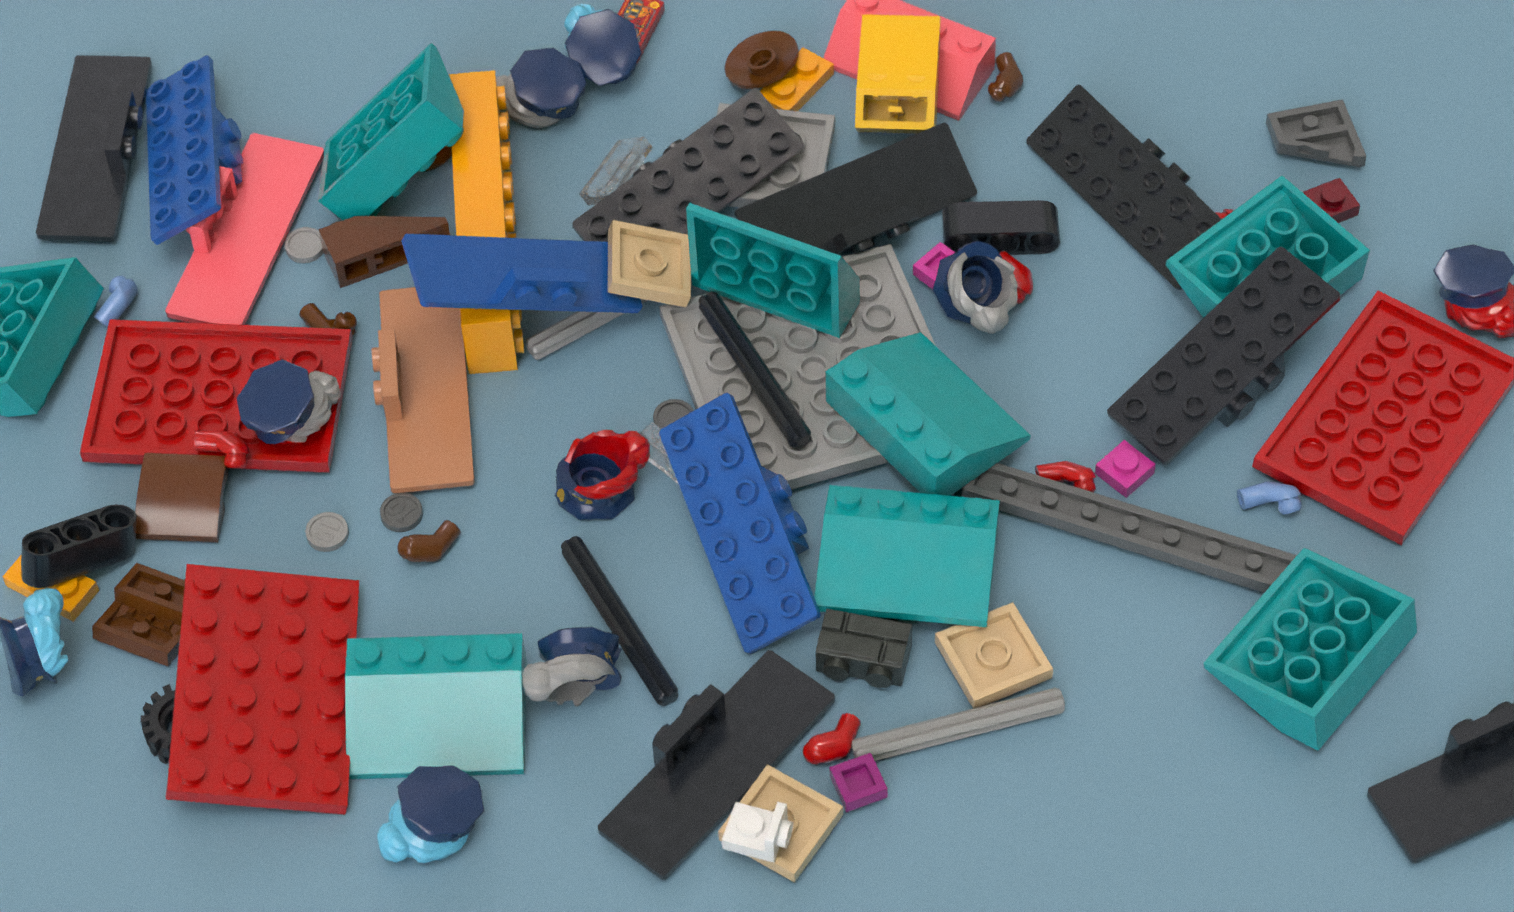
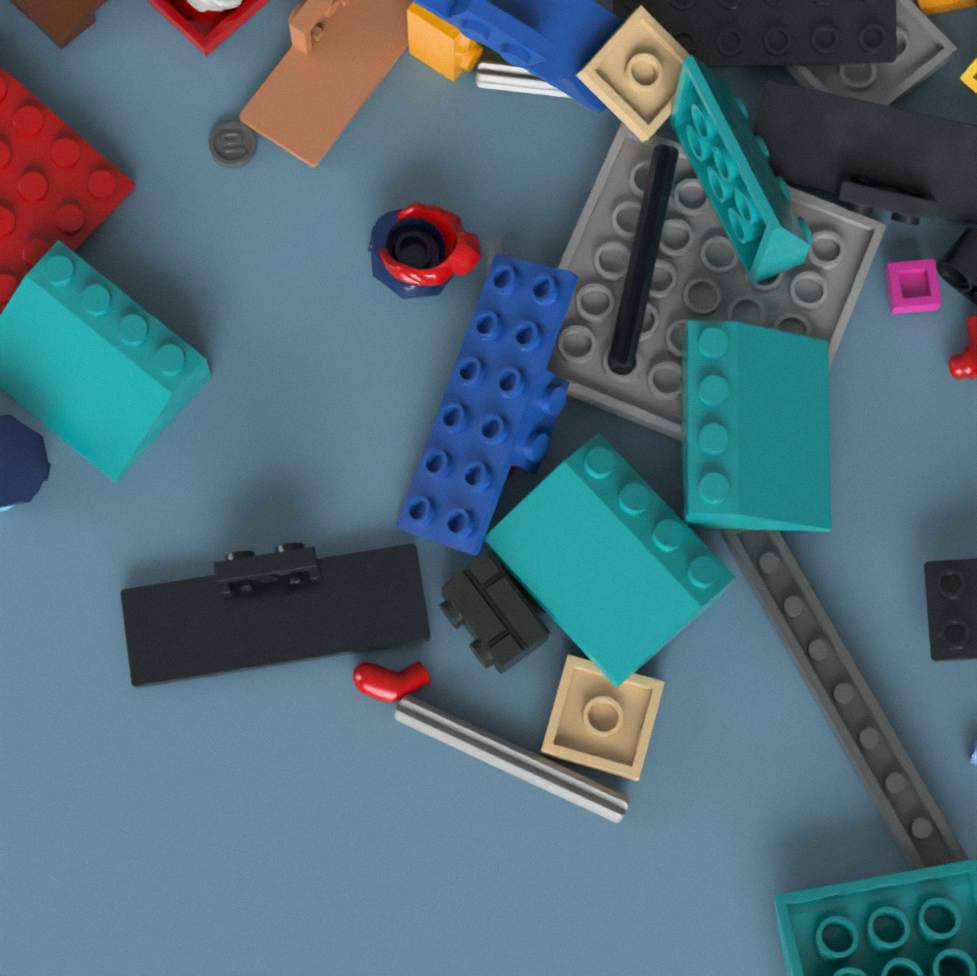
camera: 35 degrees right, 20 degrees up
light grey piece [305,512,349,552] -> none
reddish brown arm [397,520,461,562] -> none
piece [522,627,622,707] -> none
black axle [561,536,678,706] -> none
dark grey piece [653,399,694,432] -> none
tan plate [718,764,843,883] -> none
white bracket [722,802,793,863] -> none
magenta plate [829,753,888,812] -> none
piece [933,241,1018,334] -> none
red arm [1035,461,1096,493] -> none
dark pink plate [1095,440,1156,498] -> none

